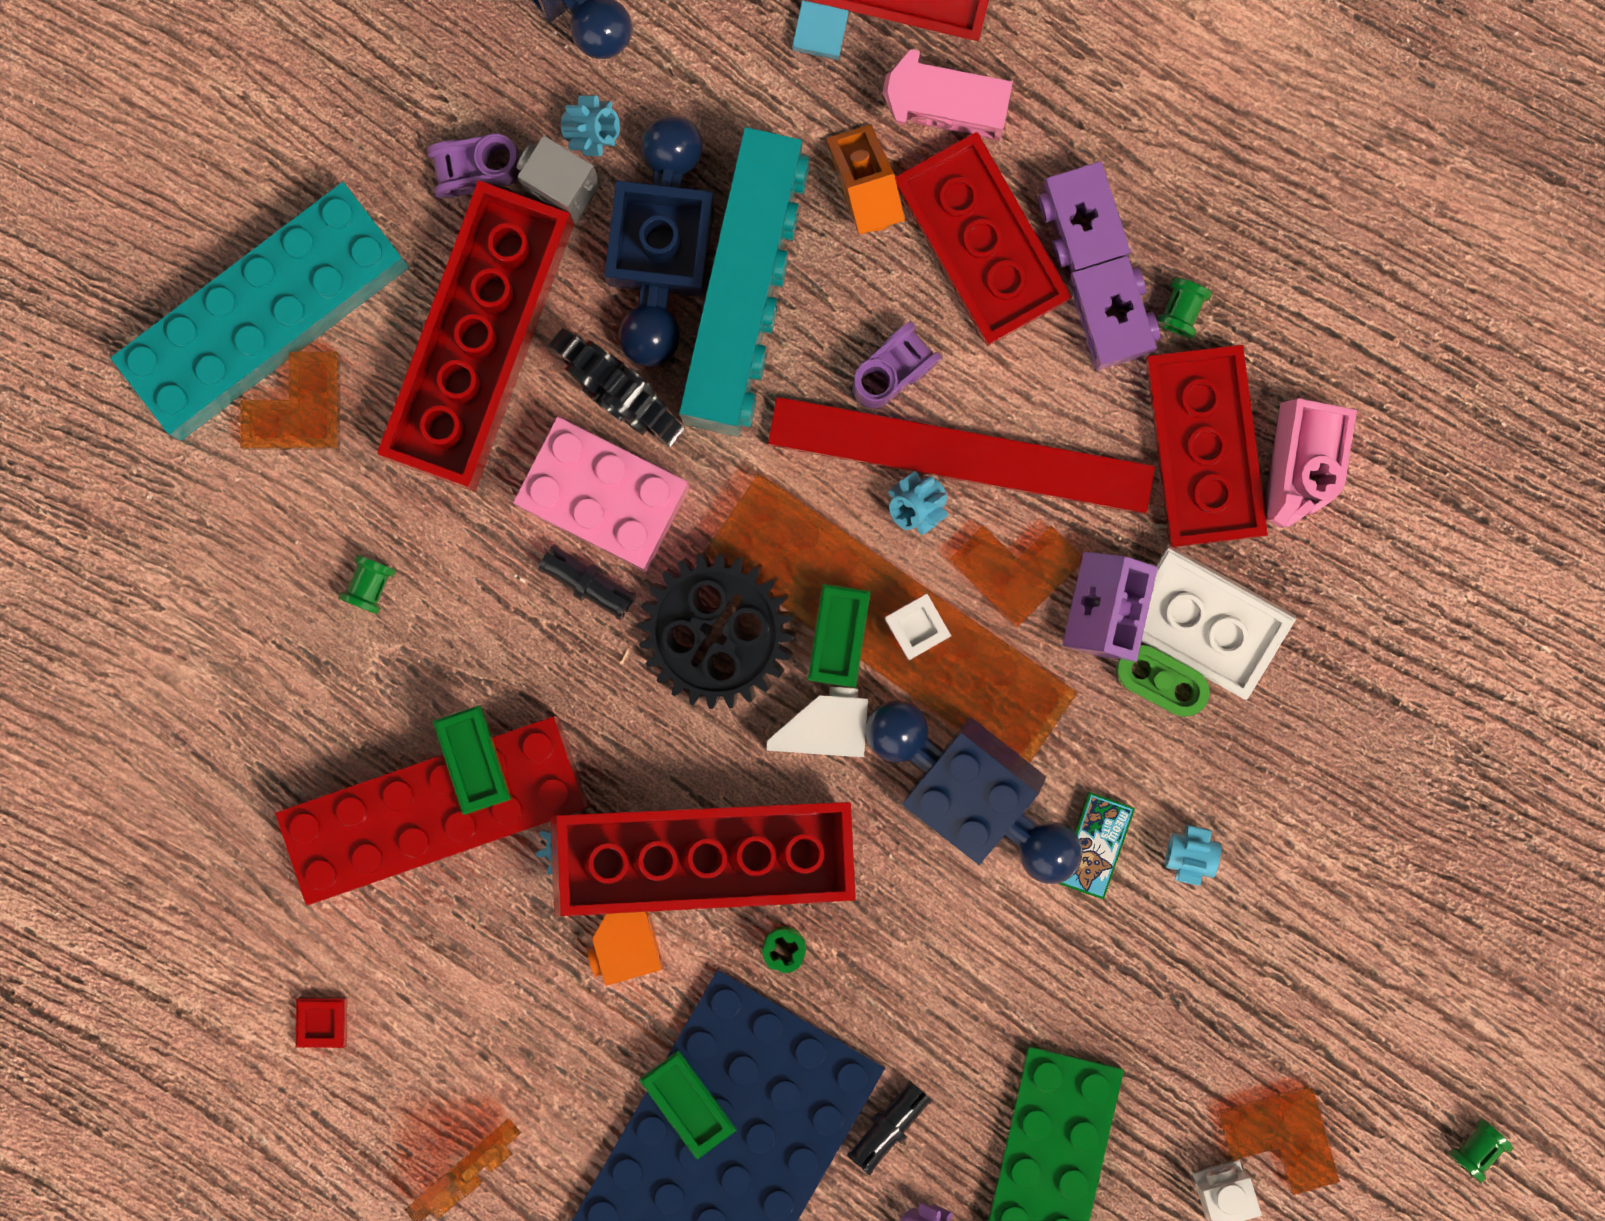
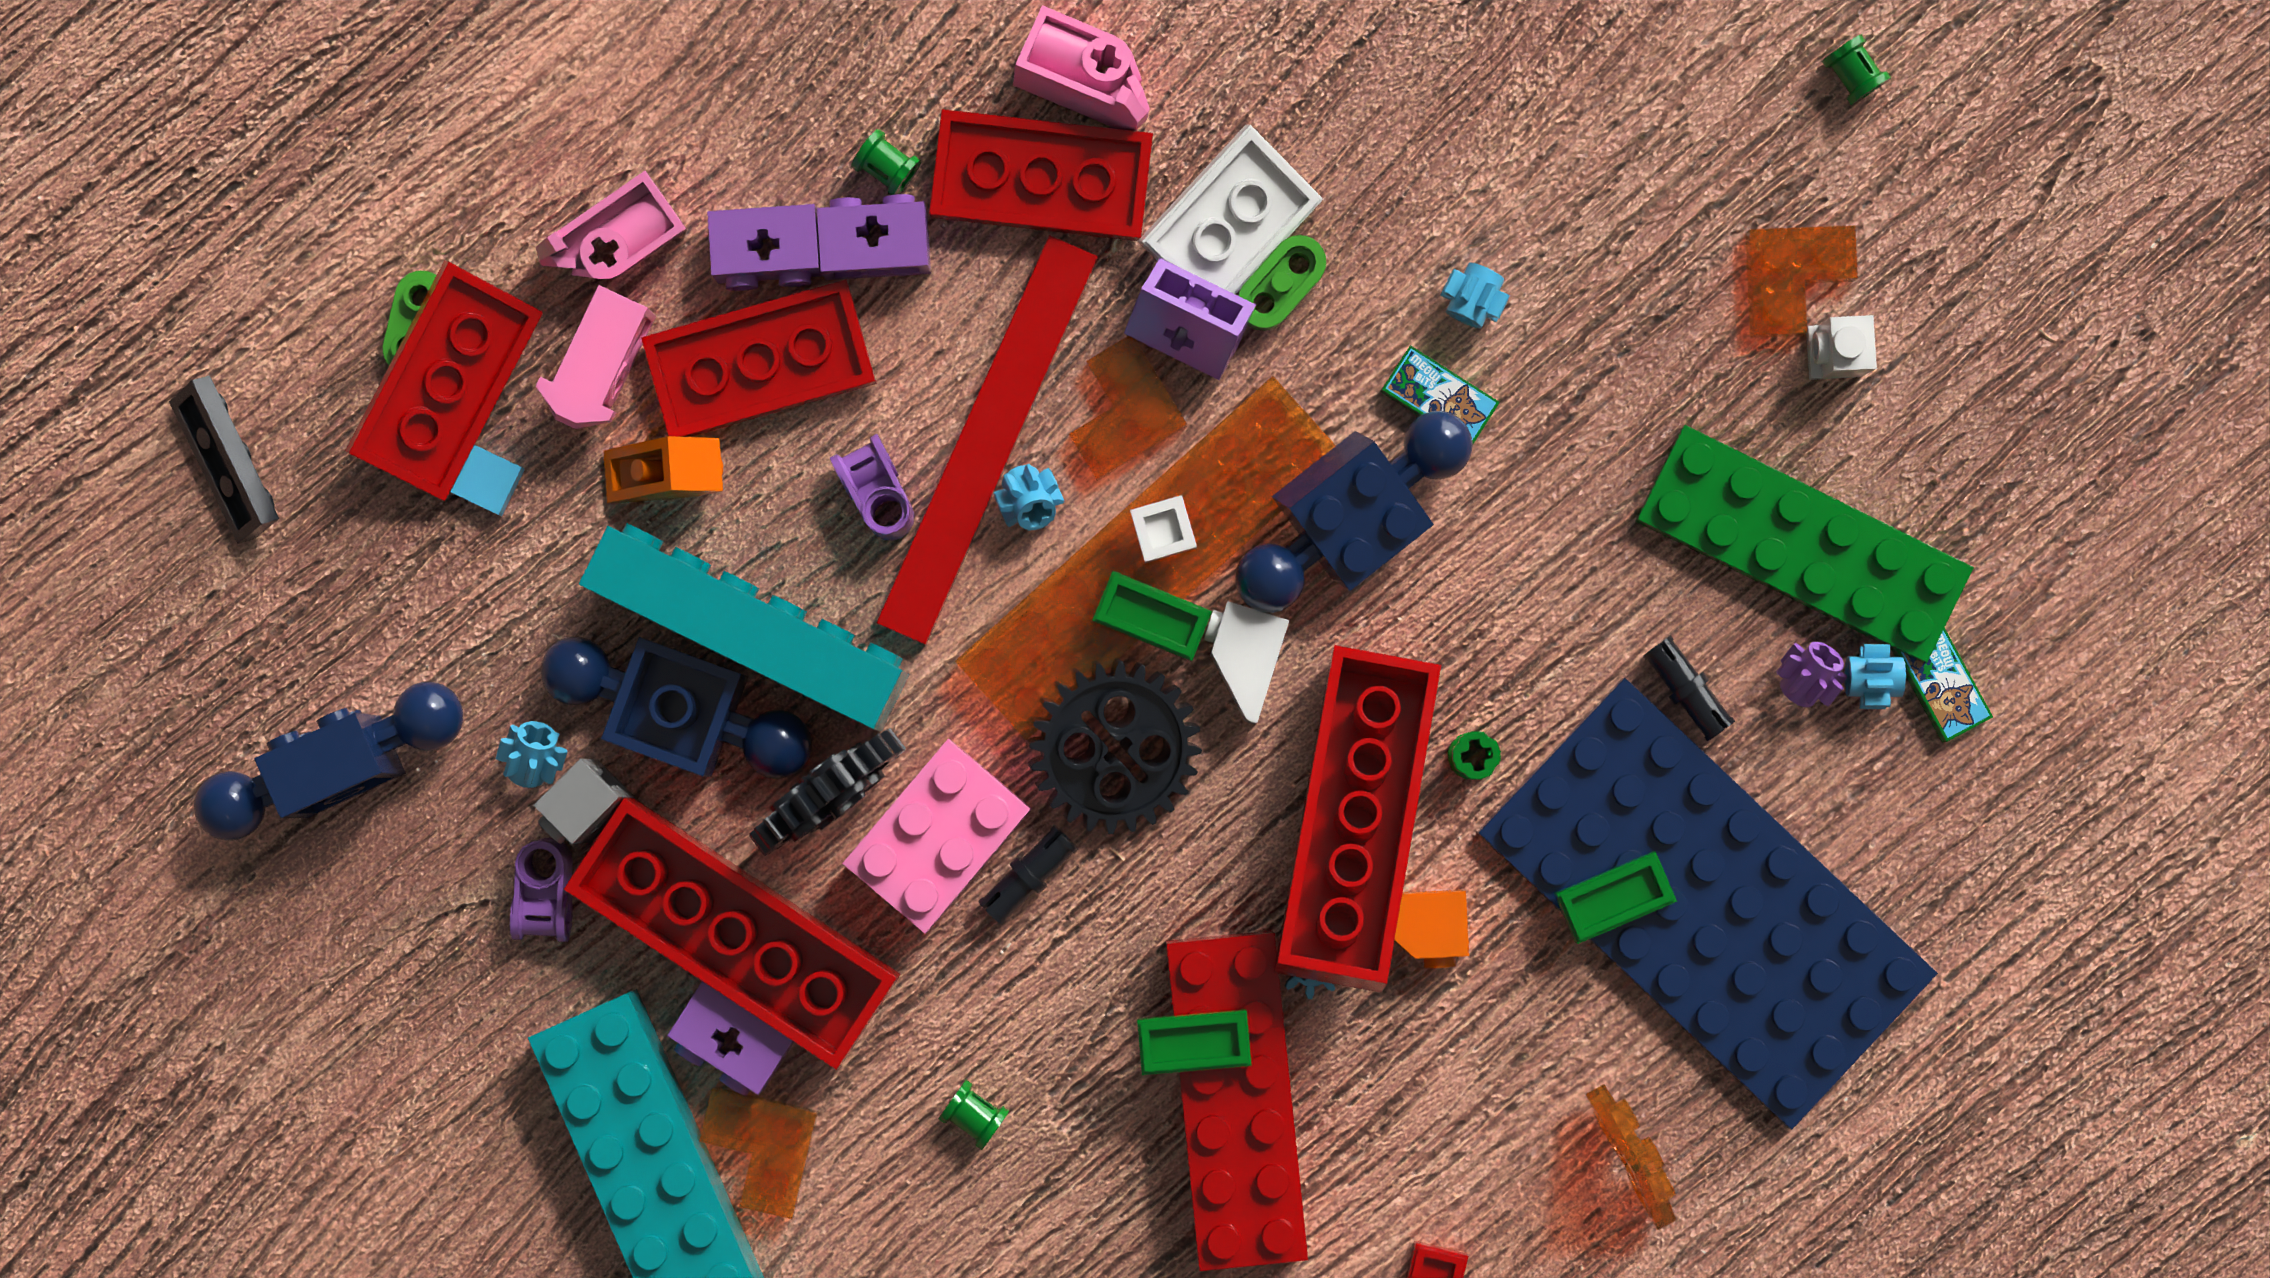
camera: 80 degrees left, 0 degrees up
none -> bright pink piece [535,171,687,279]
none -> medium lavender brick [667,981,795,1096]

